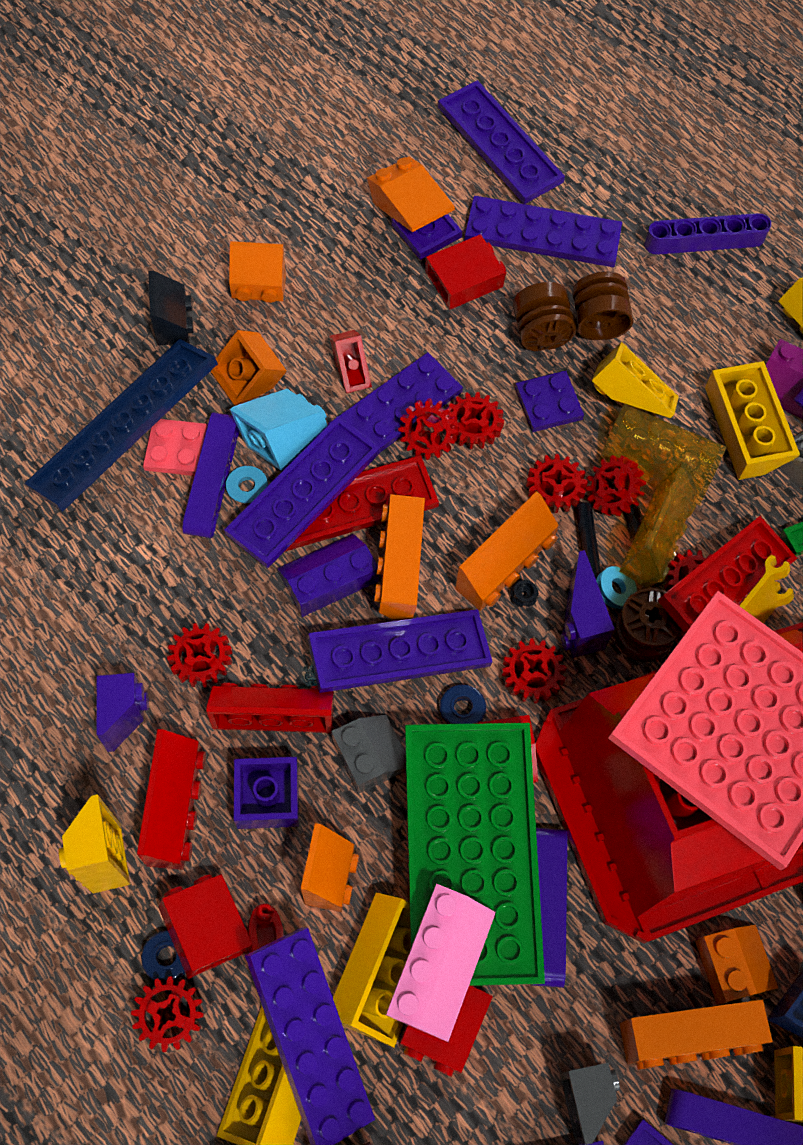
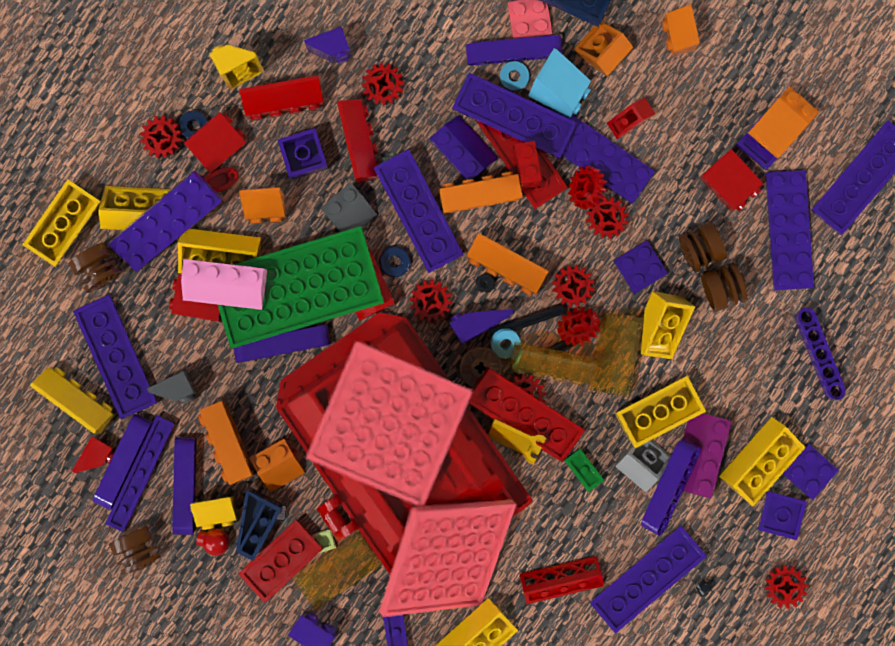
camera: 80 degrees right, 20 degrees up
none -> red brick [513,141,542,190]

